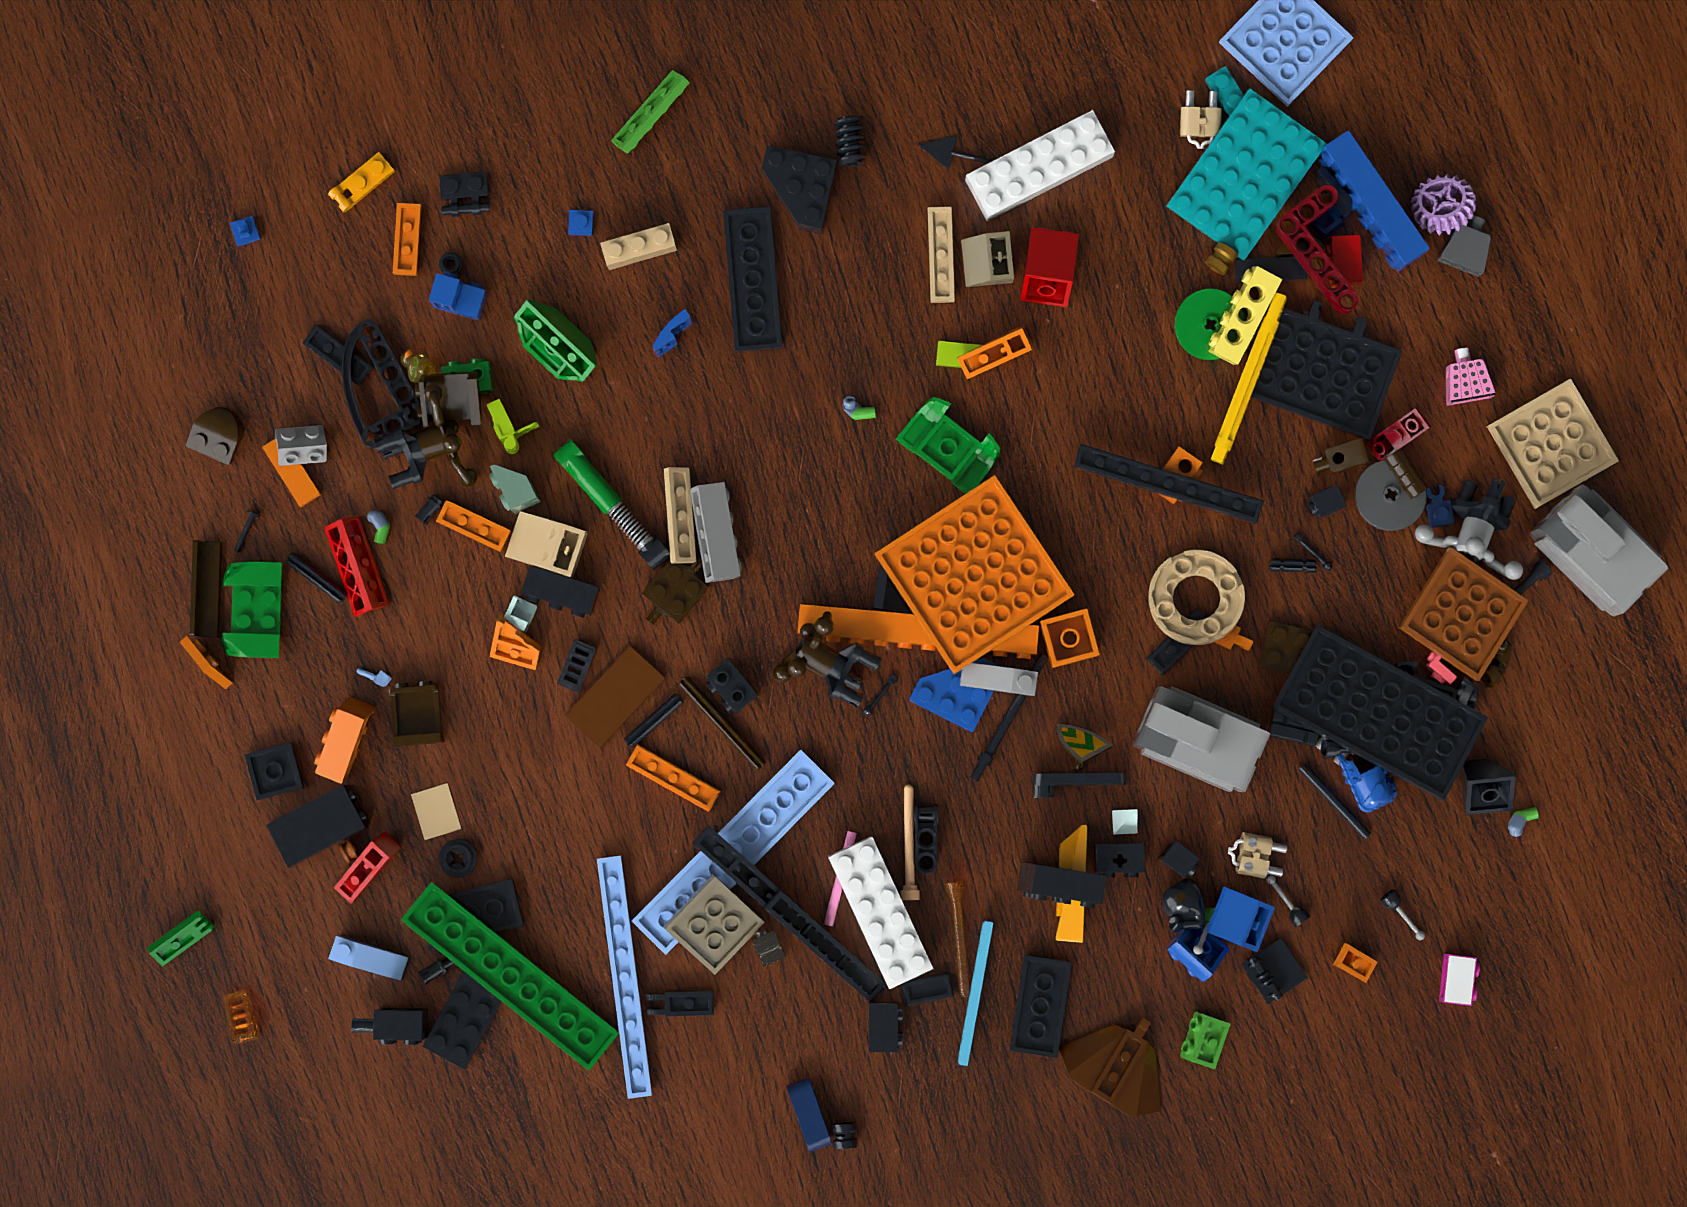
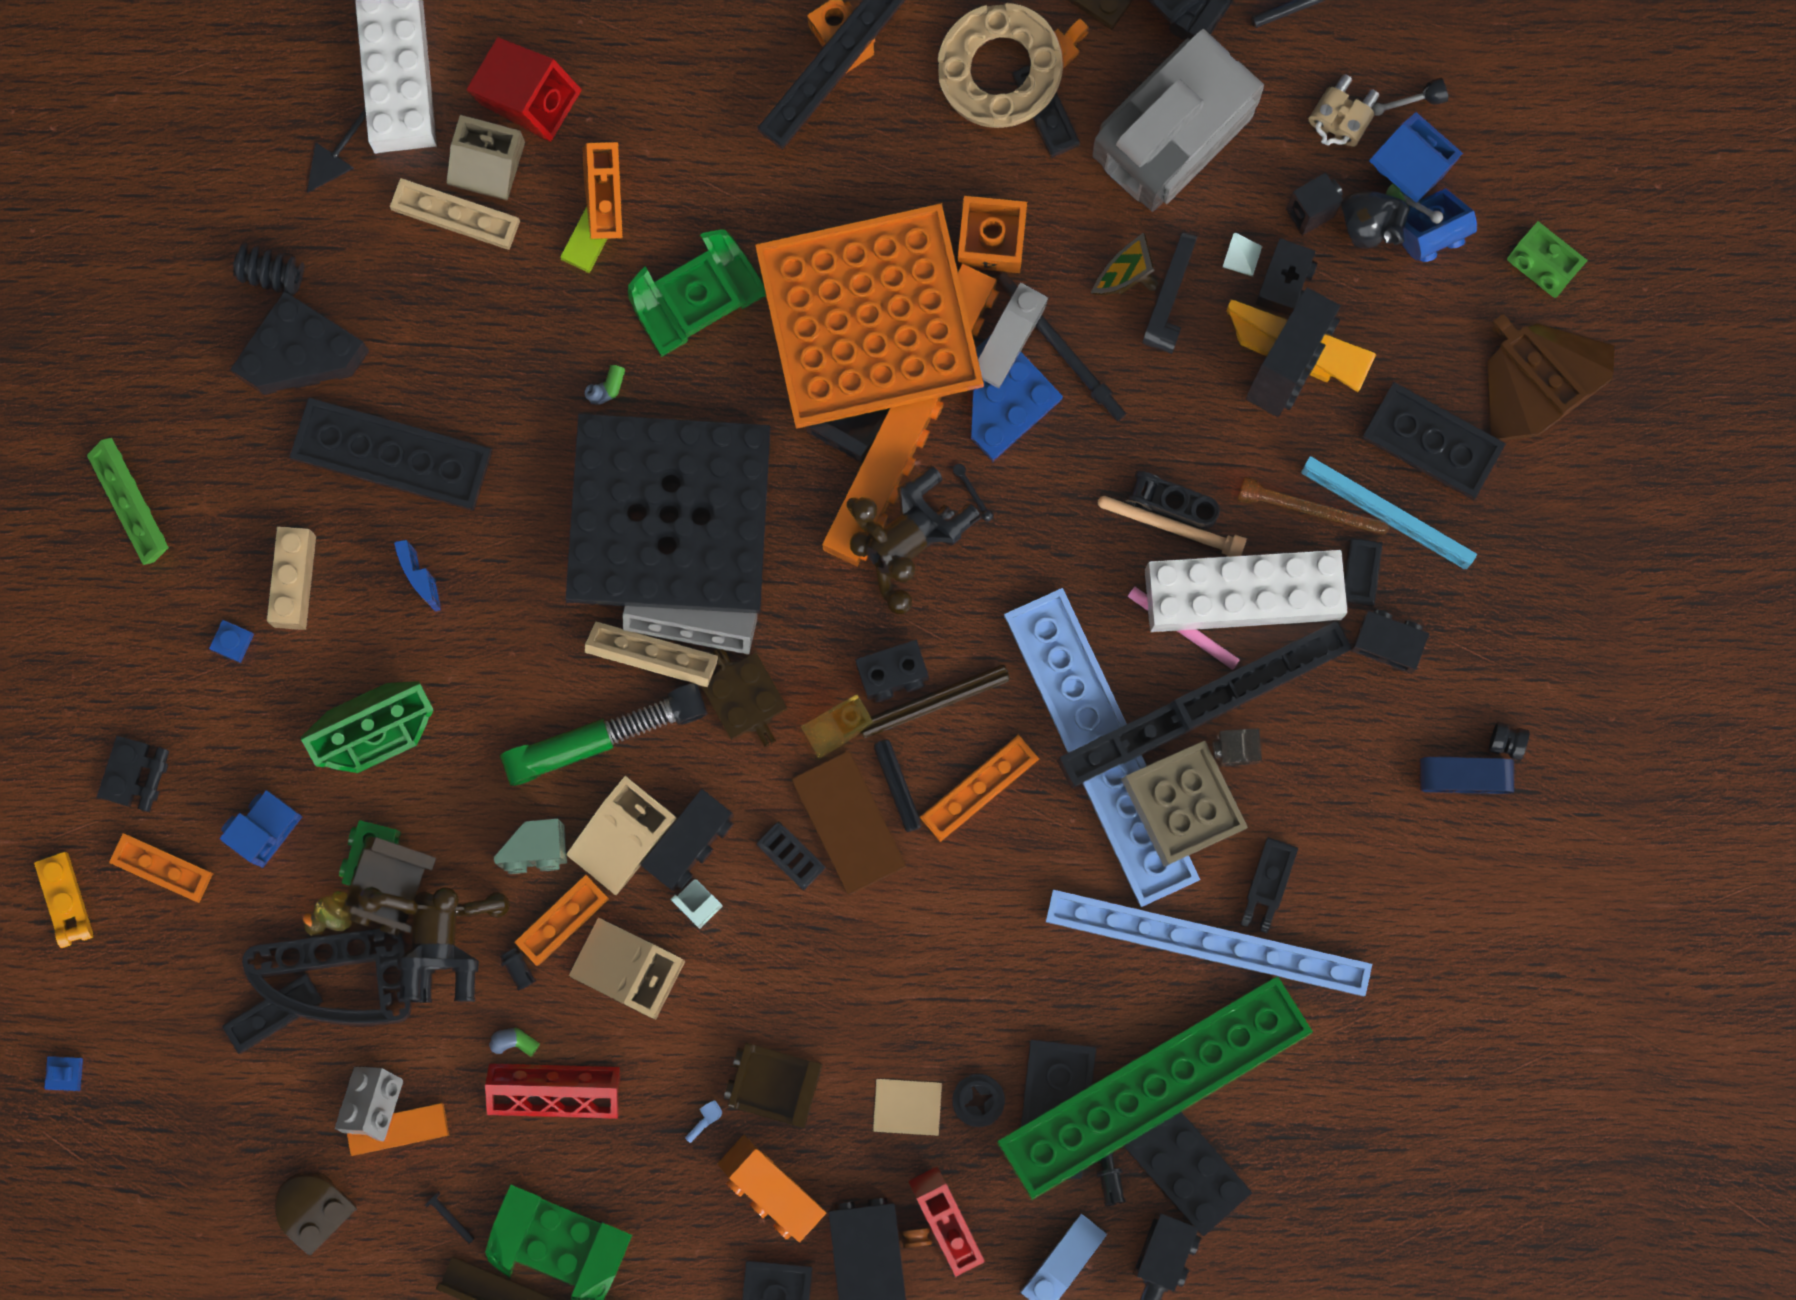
camera: 70 degrees left, 5 degrees down
black axle [285,553,347,603] -> none
black plate [439,252,463,275] -> none
lime piece [487,399,539,454] -> none
orange wing [490,616,542,670] -> none
black hinge [1241,938,1308,1004] -> none
orange slope [1333,943,1377,983] -> none
none -> black plate [565,414,771,614]
none -> tan slope [569,918,685,1020]
none -> clear yellow slope [801,694,873,759]

